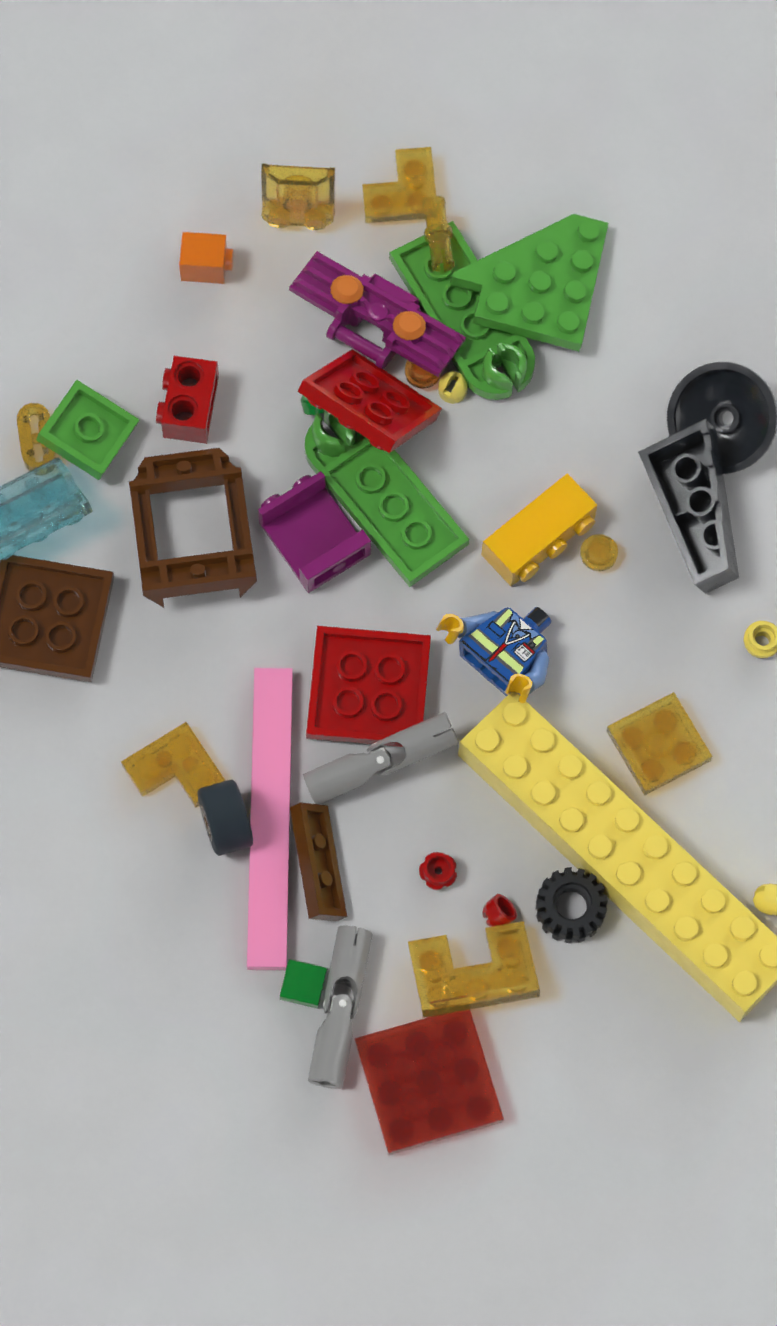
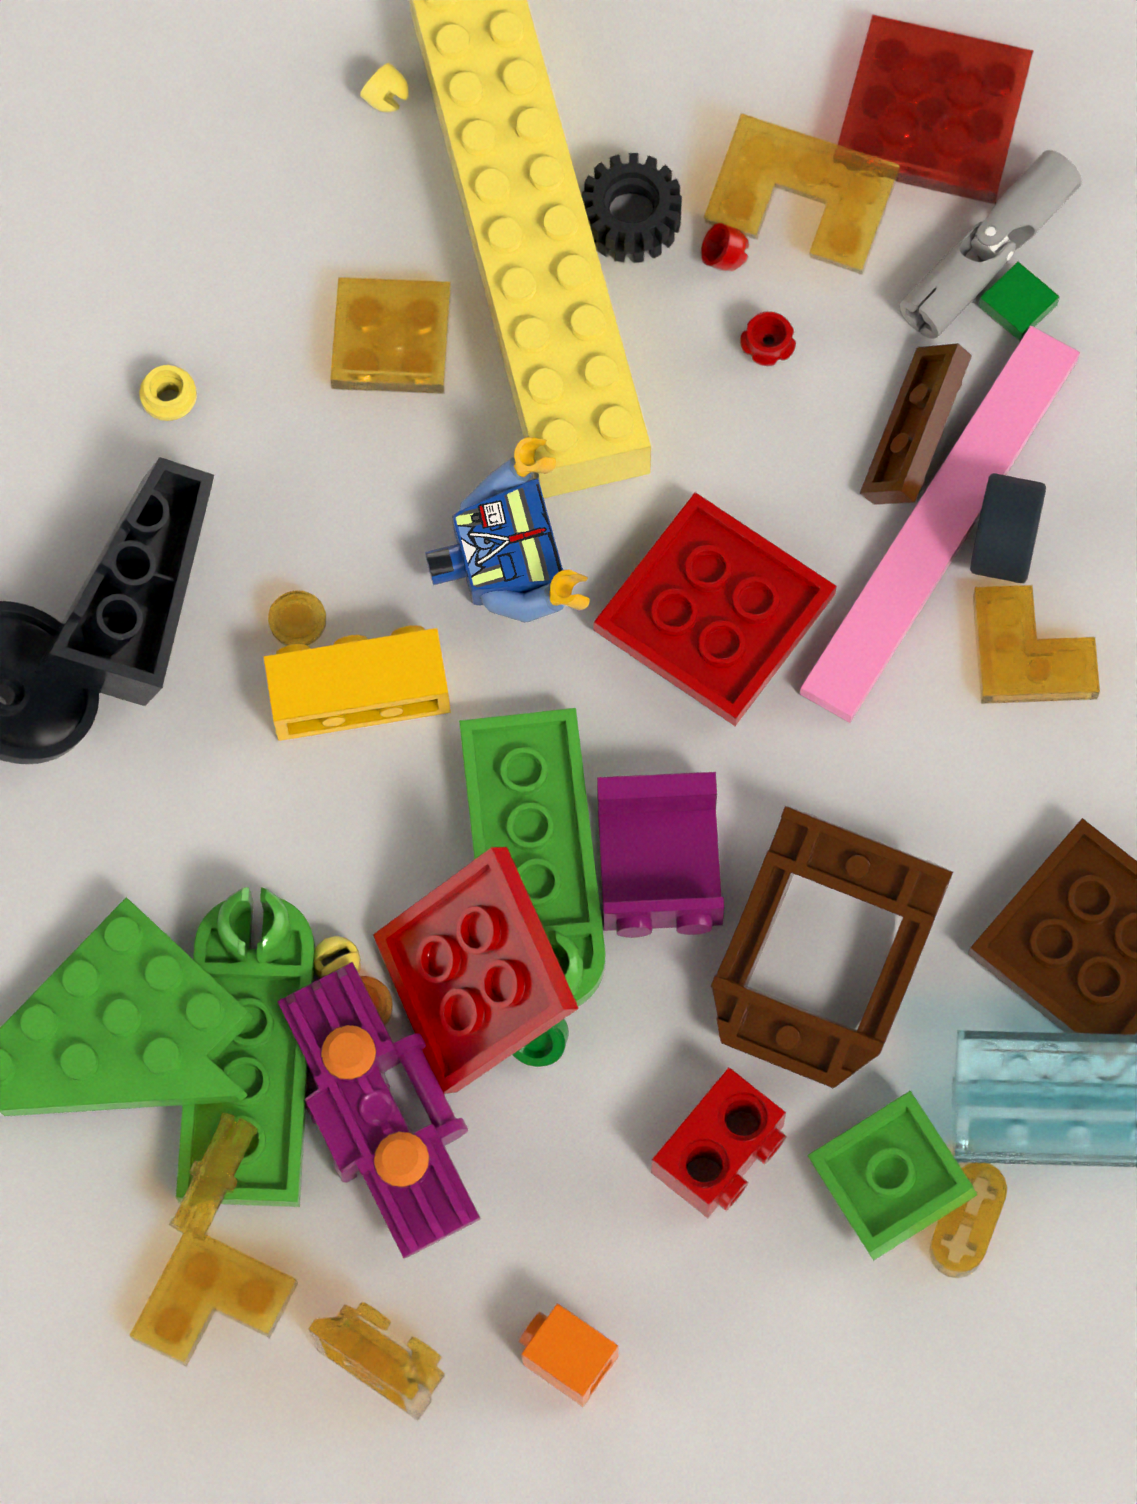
camera: 145 degrees left, 0 degrees up
light grey piece [303,712,459,805] -> none

